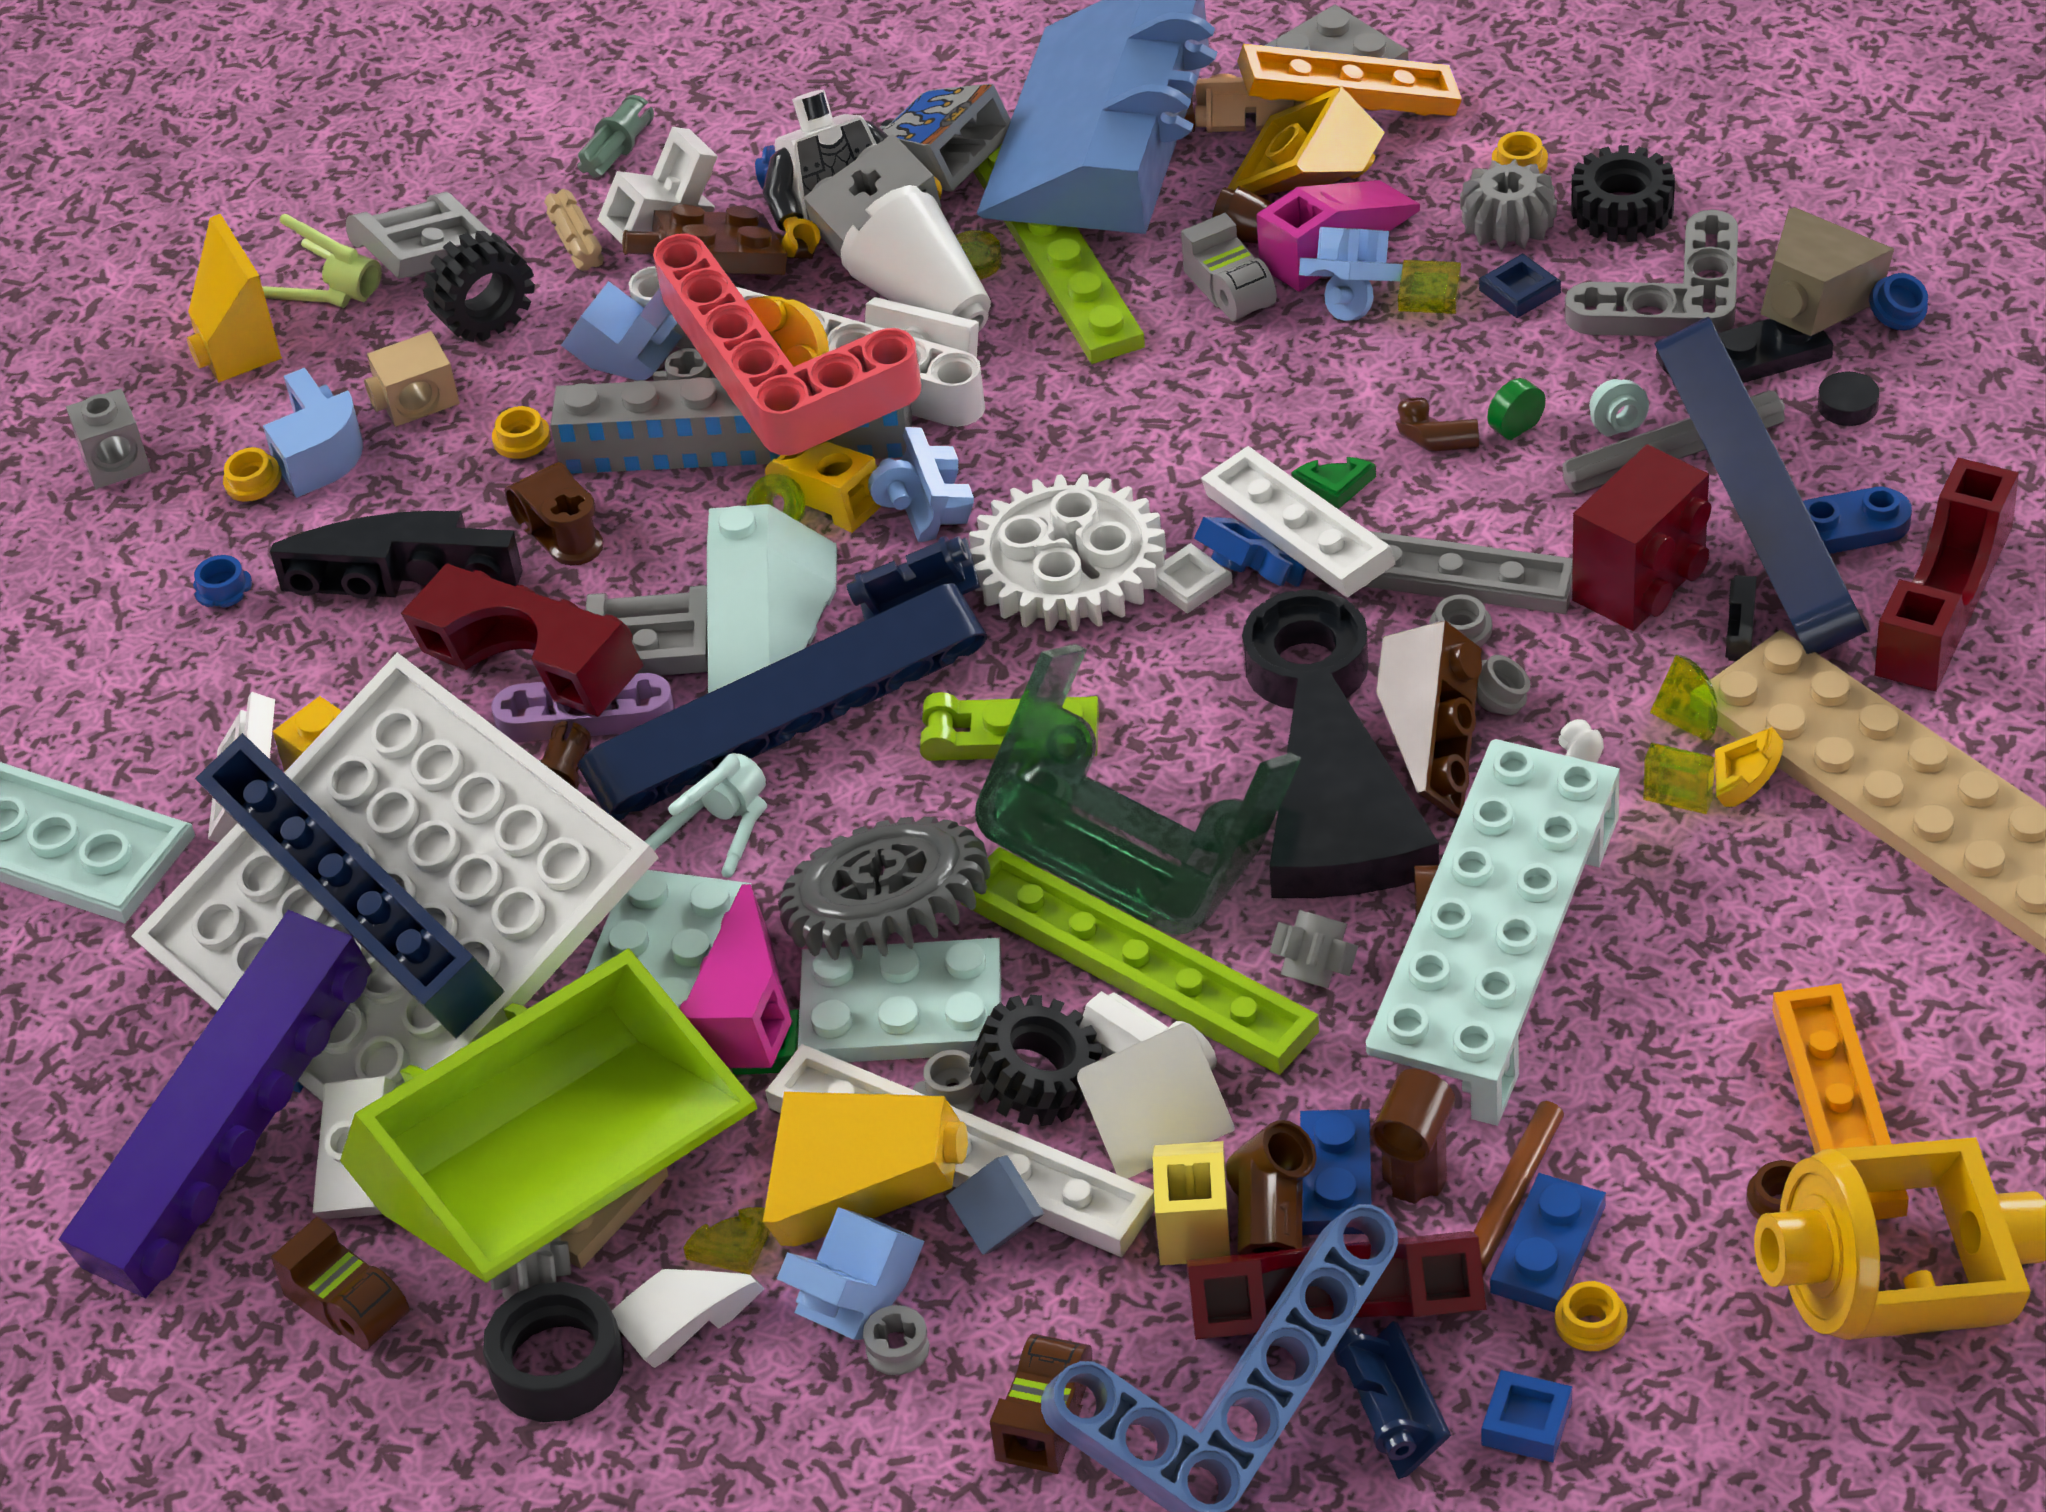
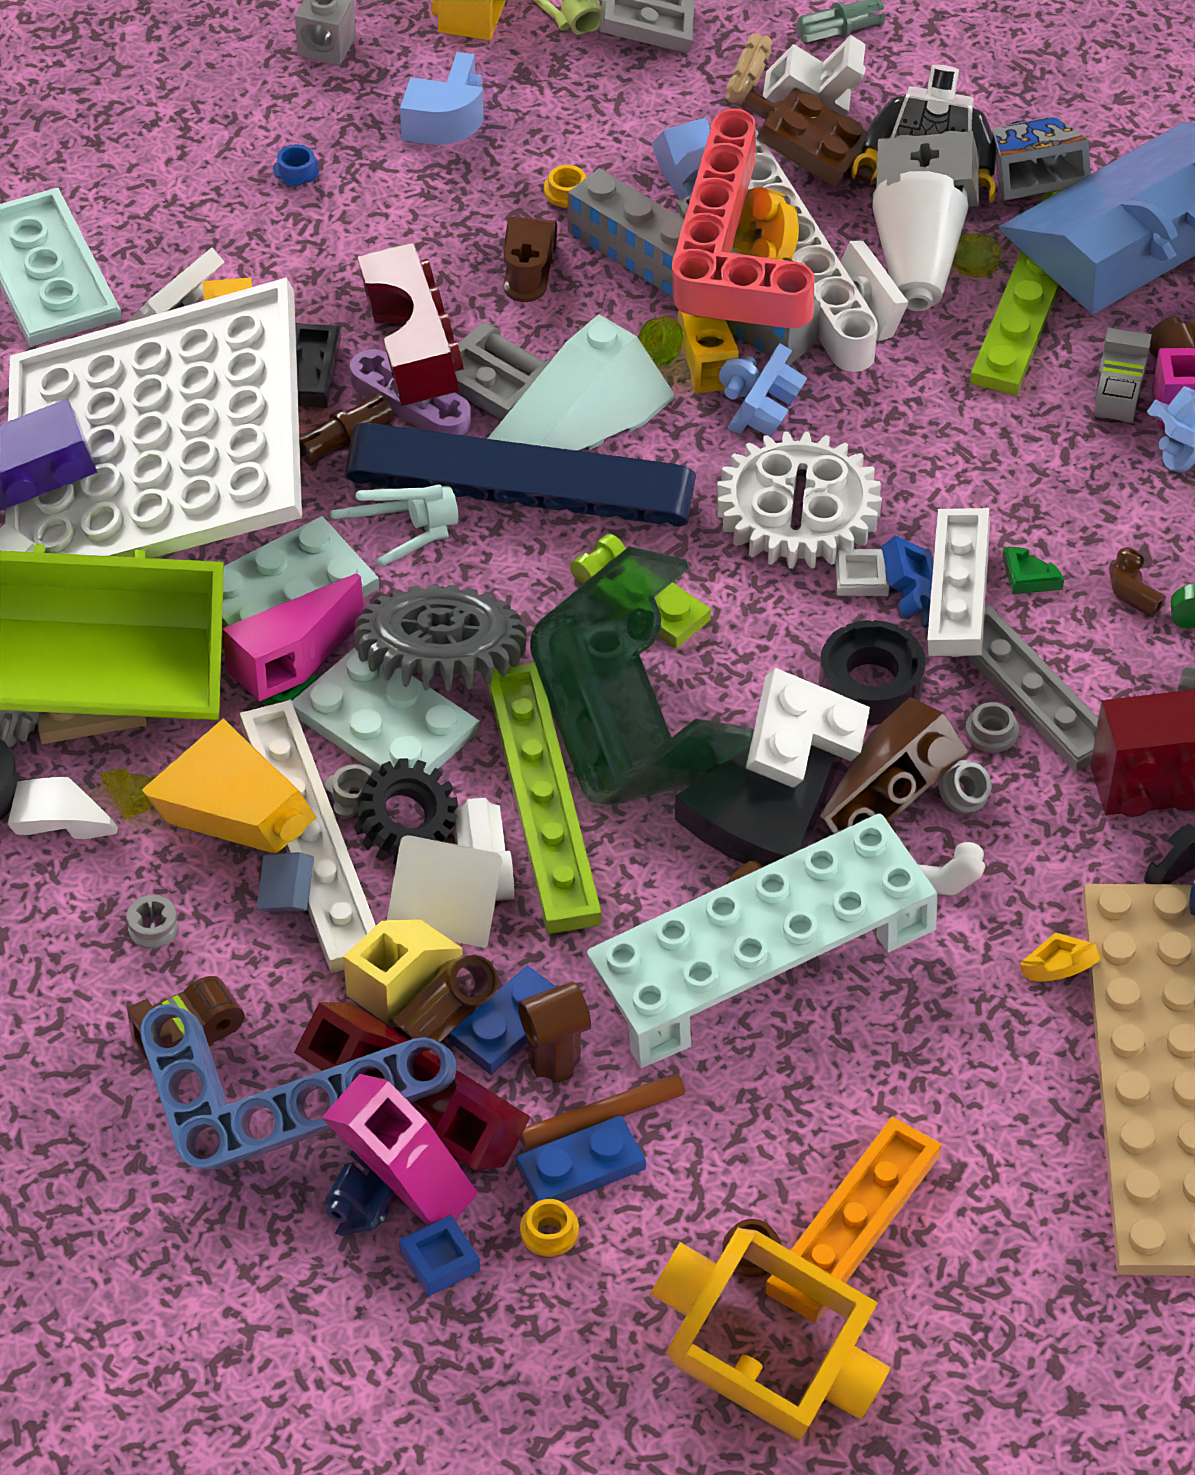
camera: 35 degrees right, 5 degrees up
dark blue brick [195,733,505,1039] -> none
yellow plate [223,447,282,502] -> none
black slope [270,511,523,599] -> none
tan brick [364,331,460,427] -> none
black tyre [423,231,535,342] -> none
light blue brick [777,1207,925,1340] -> none
dark blue hinge [846,536,981,621] -> none
light grey gear [1269,910,1358,988] -> none
clear neon green tile [1643,743,1715,814] -> none
clear neon green tile [1650,655,1718,740] -> none
none -> dark pink slope [321,1074,478,1226]
none -> white plate [746,668,870,788]

